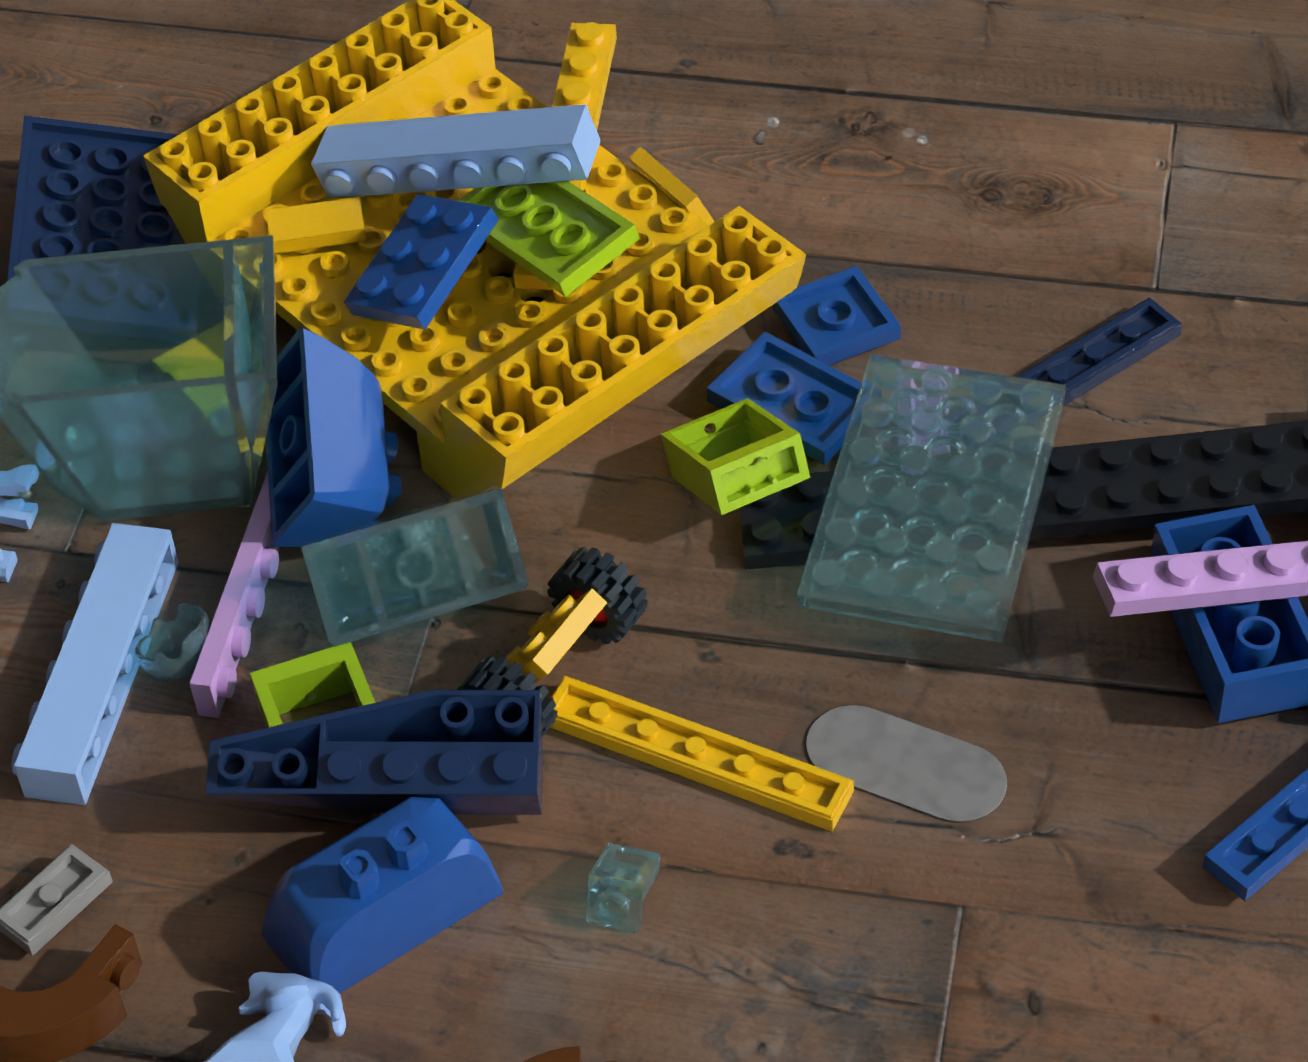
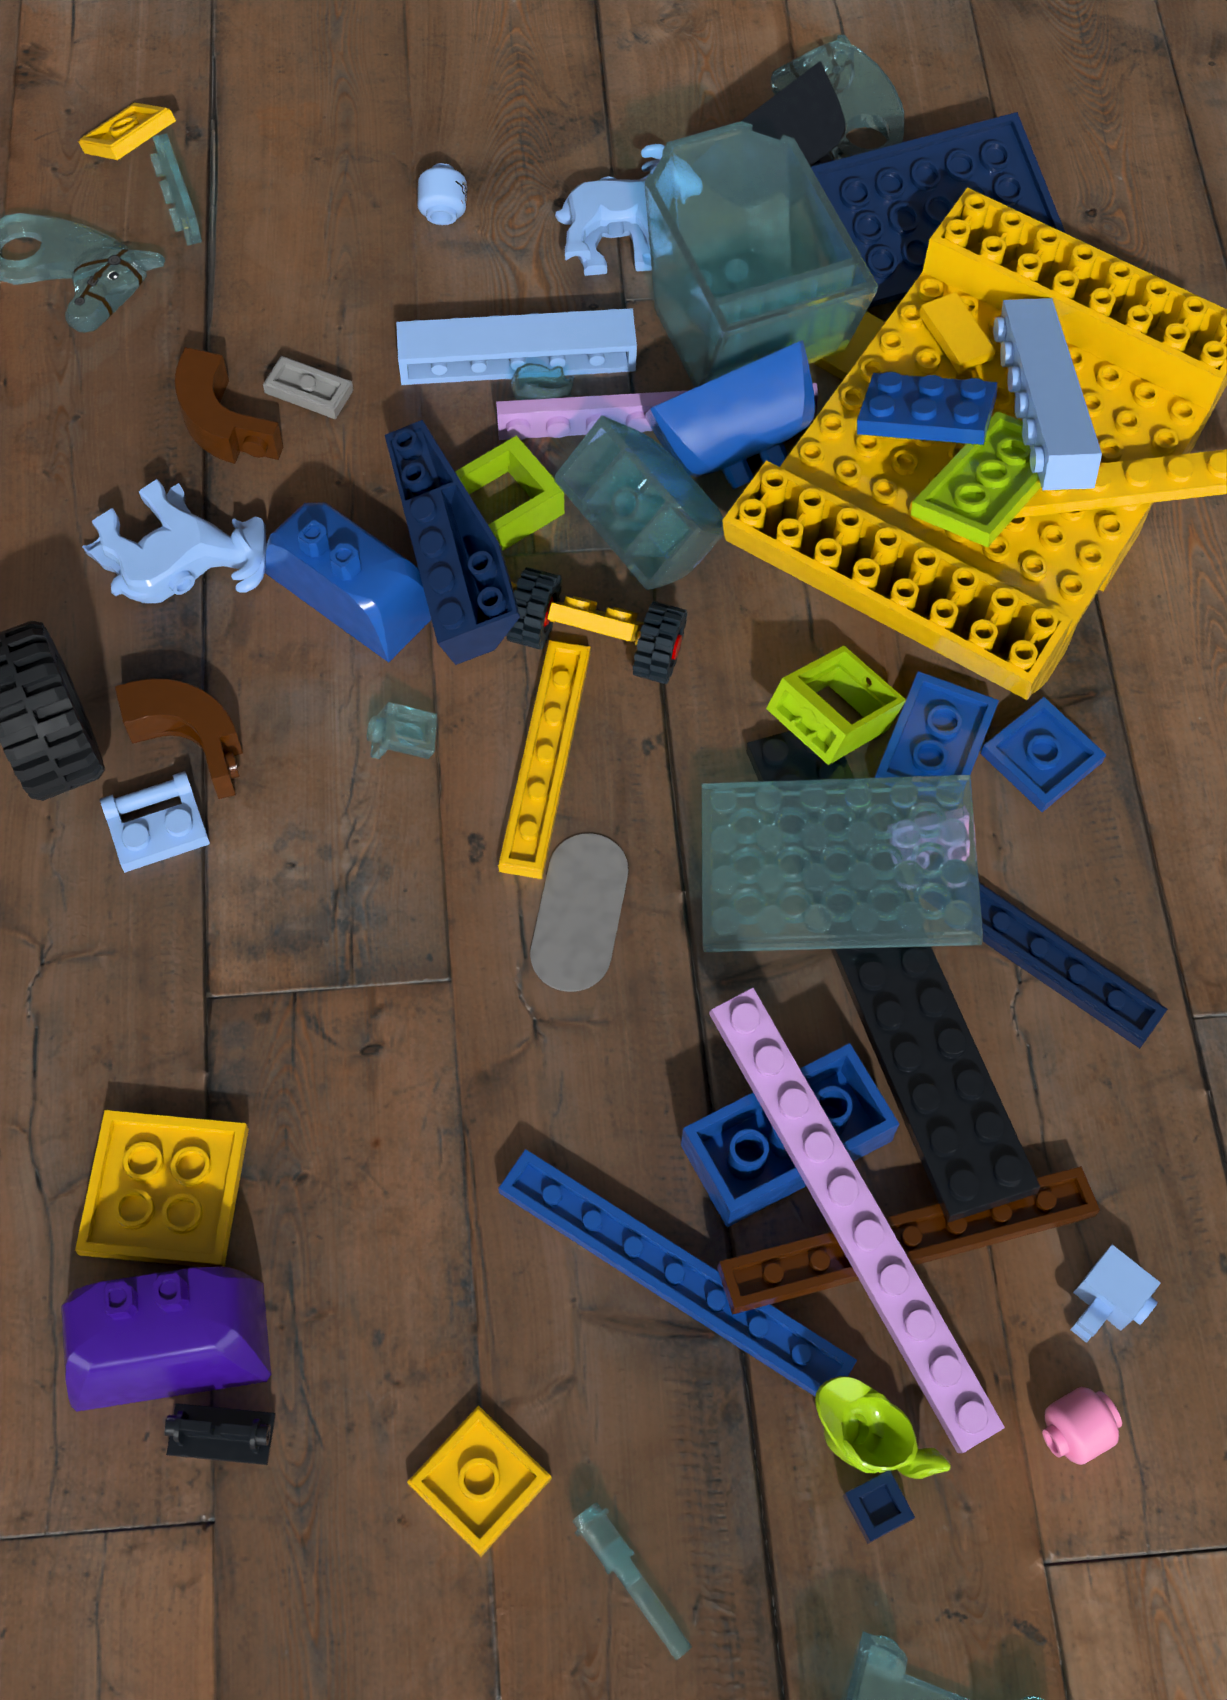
camera: 70 degrees right, 15 degrees up
yellow tile [629,147,715,225] -> none

